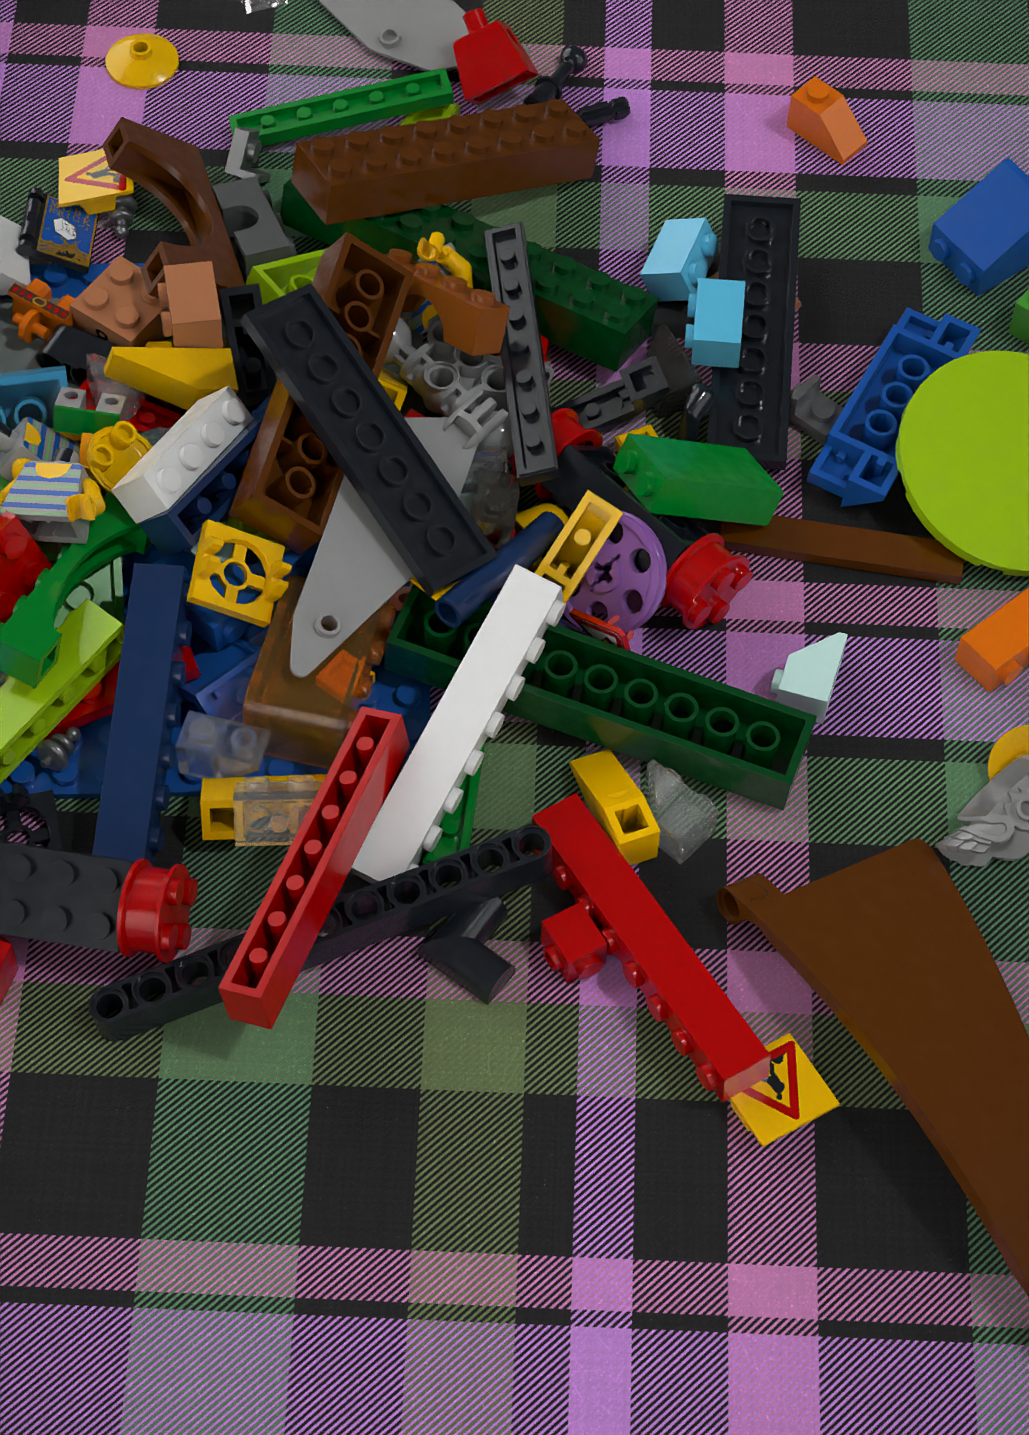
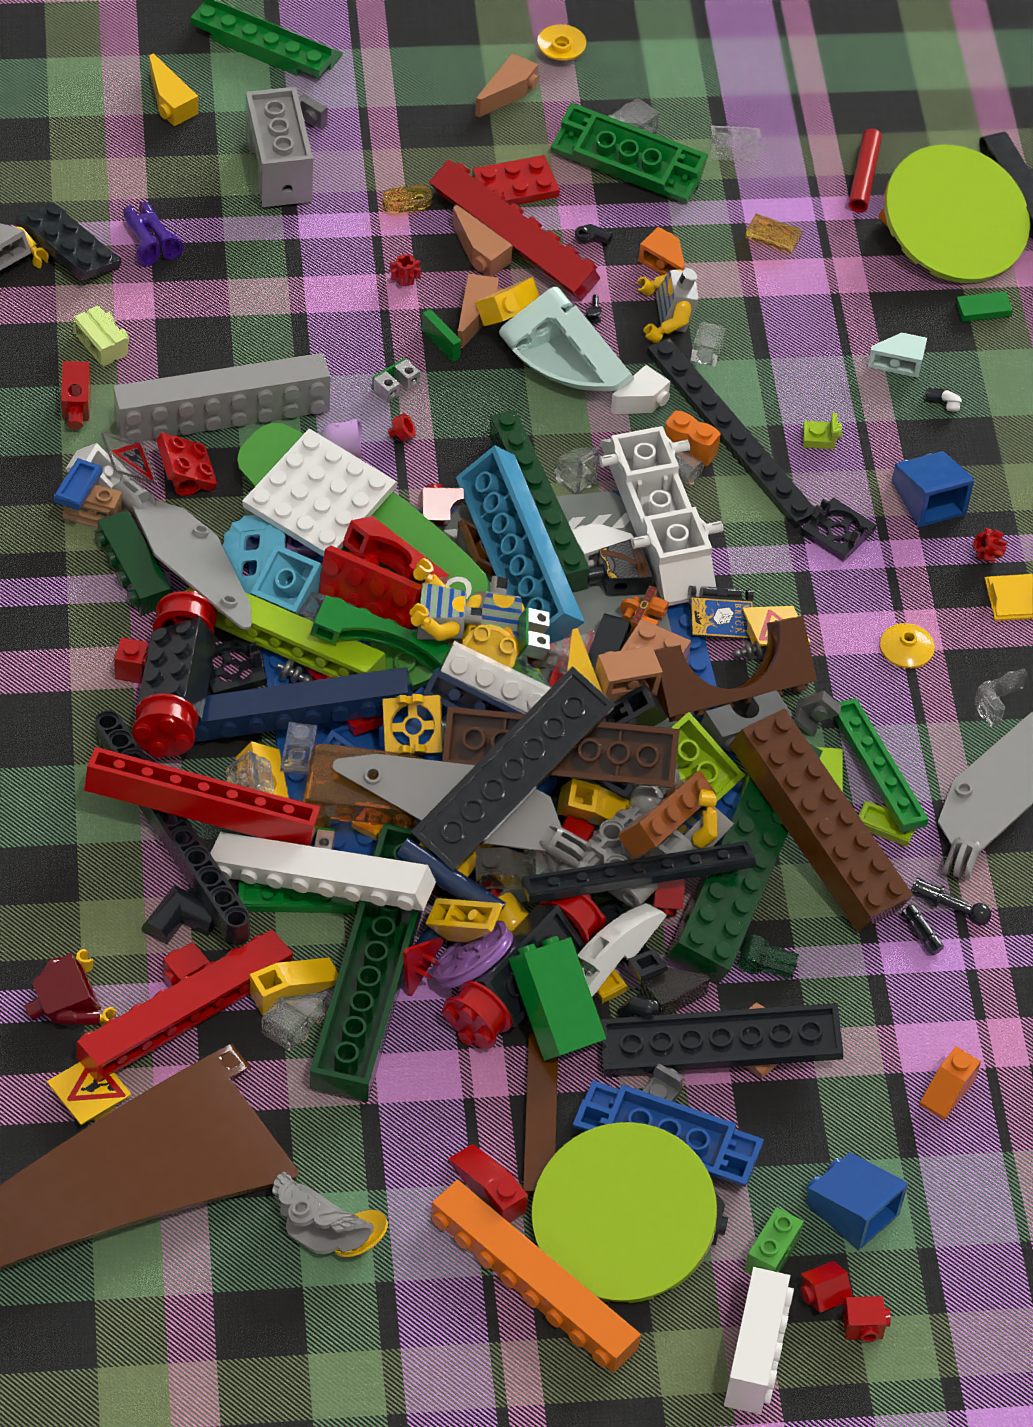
camera: 80 degrees right, 5 degrees down
red torso [453,8,539,105] -> none
medium azure brick [640,218,720,302] -> none
medium azure brick [684,278,746,368] -> none
light aqua slope [770,632,848,724] -> none
none -> dark red torso [24,949,116,1026]
none -> red slope [448,1144,528,1223]
none -> white slope [577,903,667,996]
none -> clear green piece [737,935,799,979]

